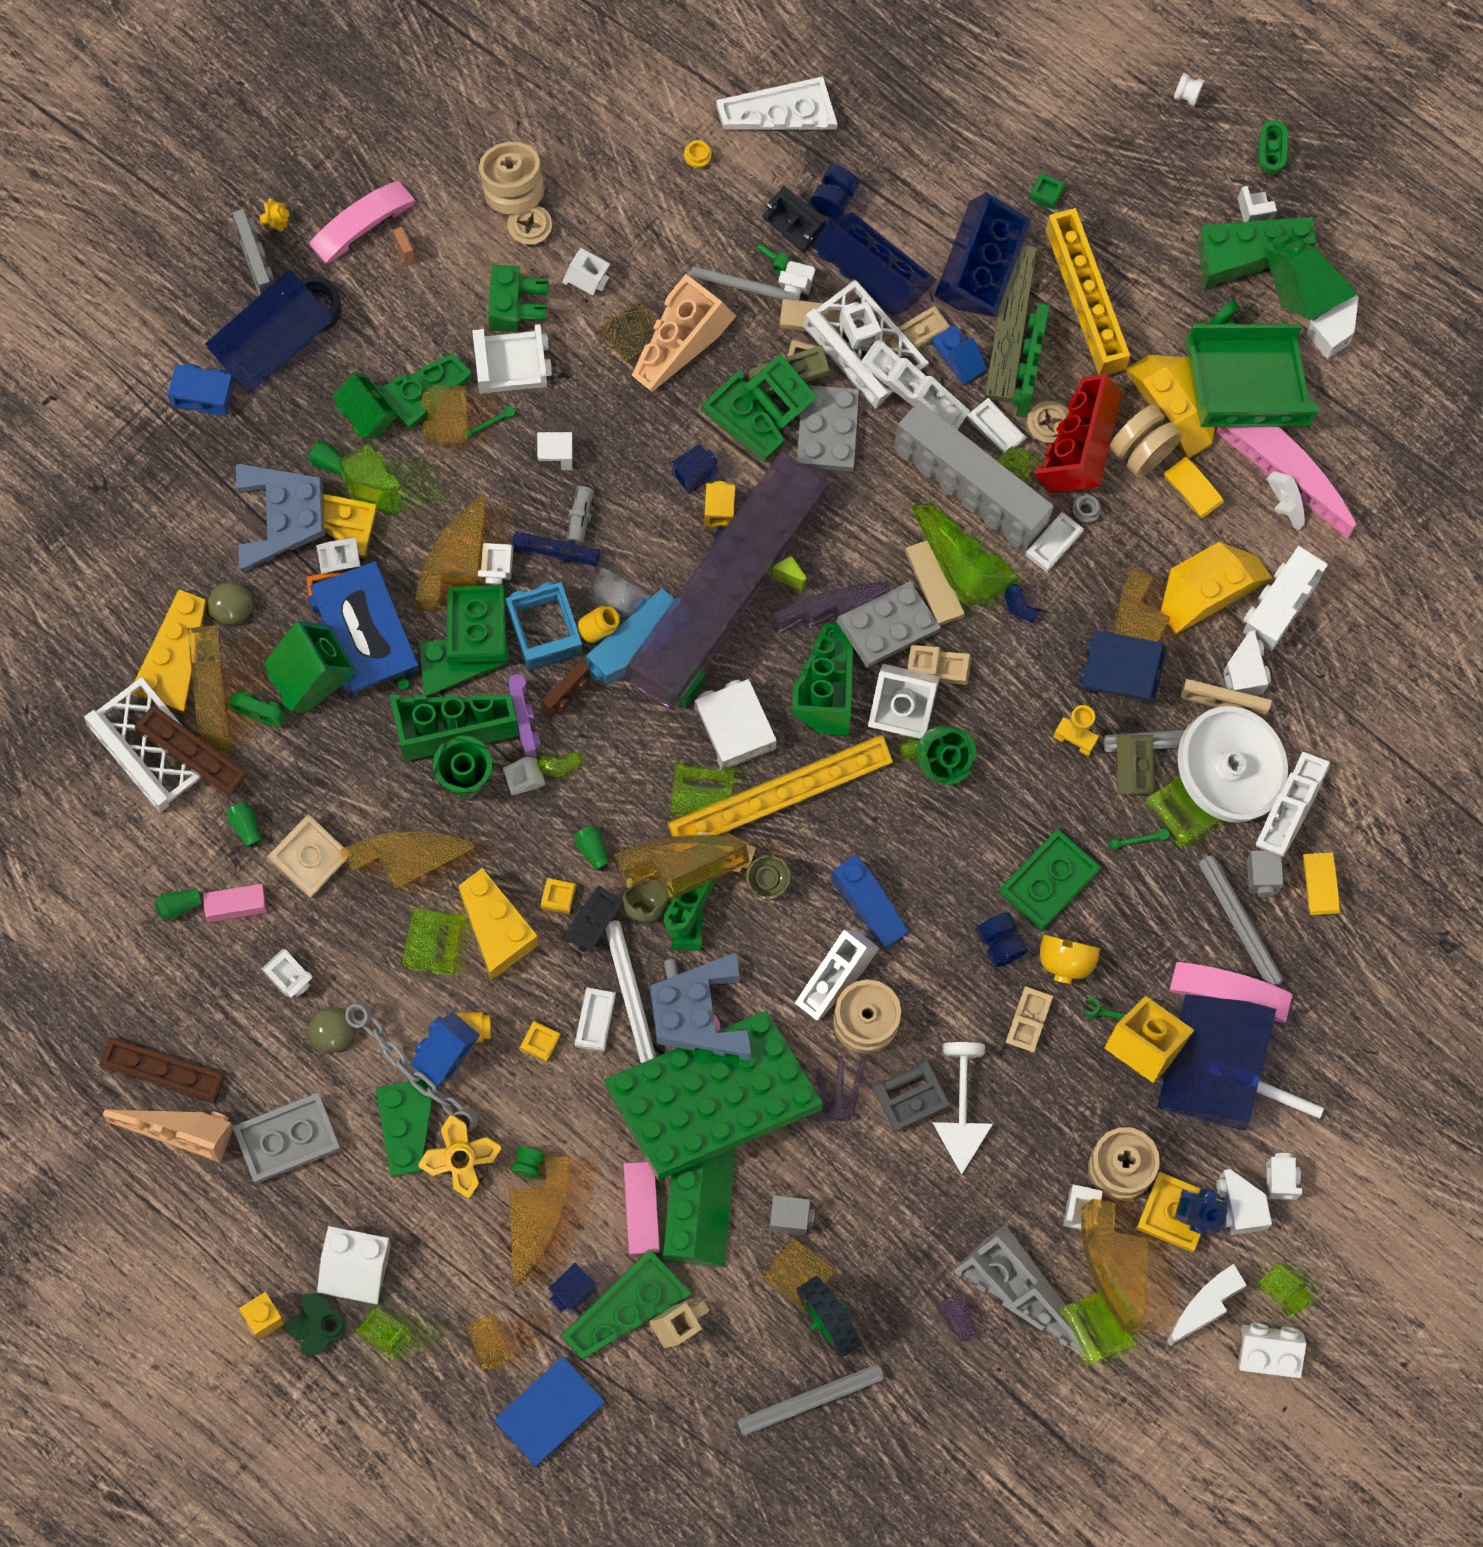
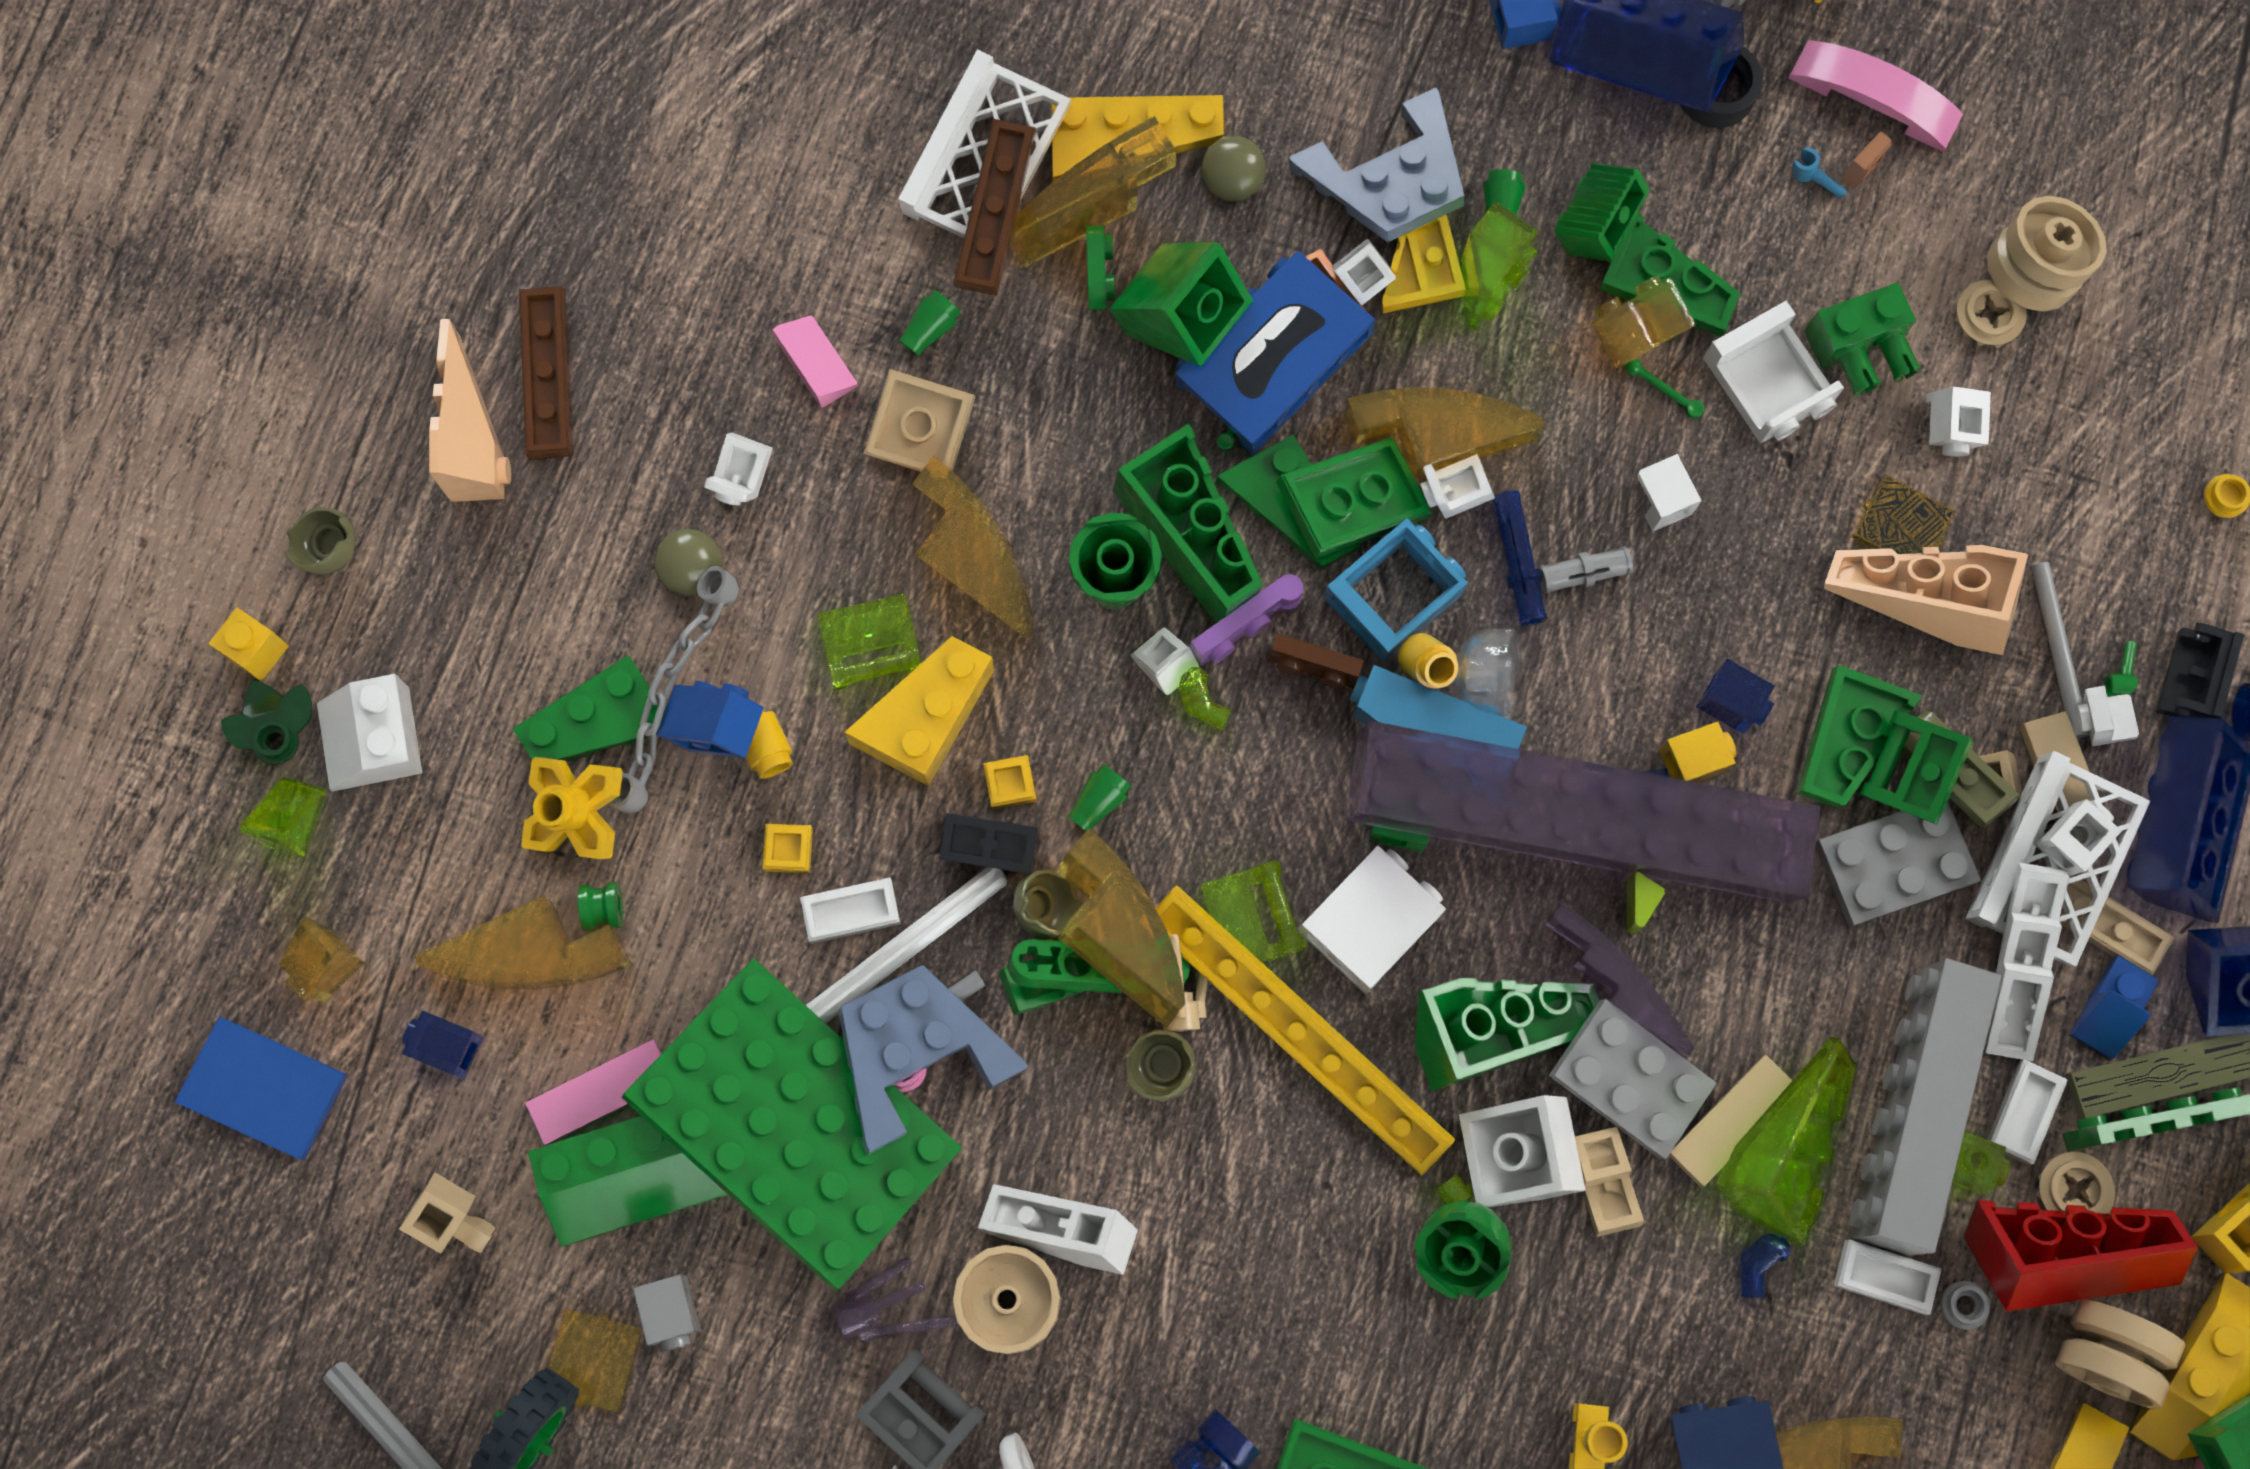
camera: 70 degrees right, 5 degrees up
green cone [154,888,201,921] -> none
light grey plate [232,1092,341,1184] -> none
green wing [560,1249,692,1359] -> none
blue slope [831,854,909,950] -> none
none -> olive hair [284,507,355,575]
none -> dark azure hand [1792,148,1847,200]

